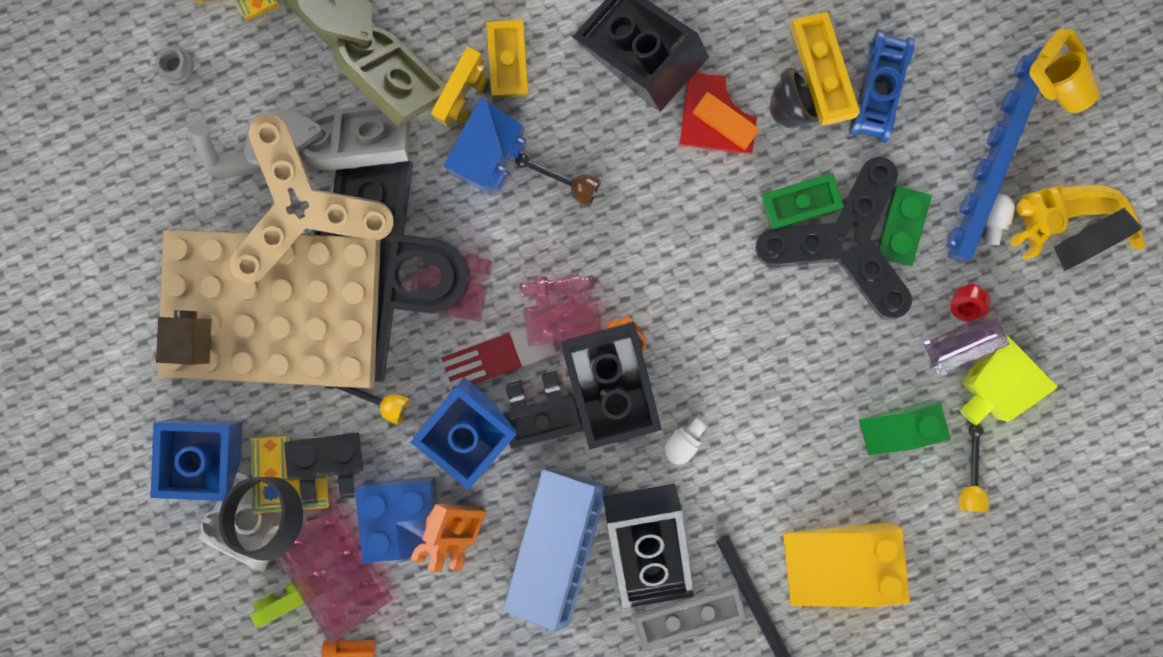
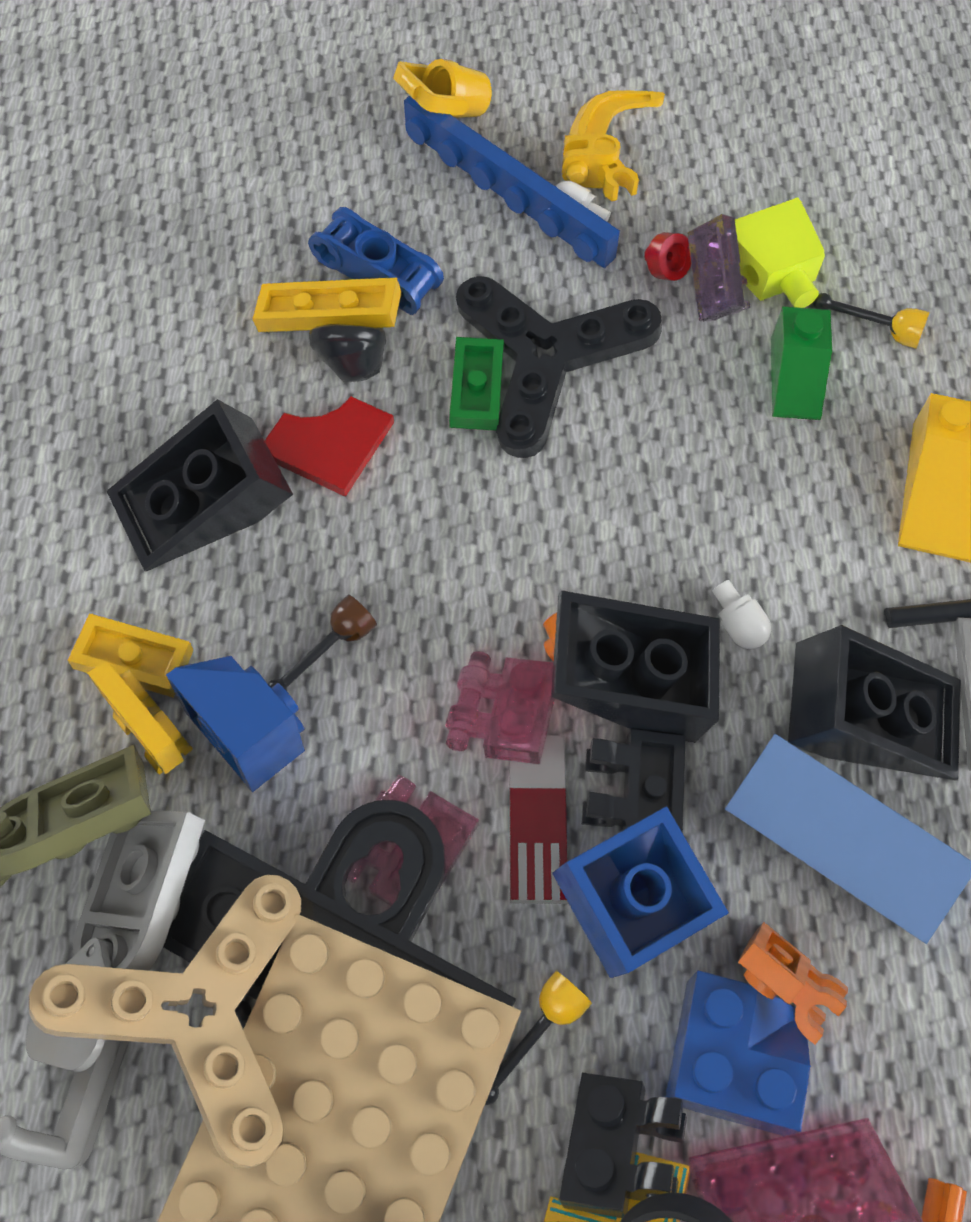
camera: 75 degrees left, 25 degrees down
orange piece [693,92,760,150] -> none
green plate [877,186,932,266] -> none
black tyre [1054,208,1143,271] -> none

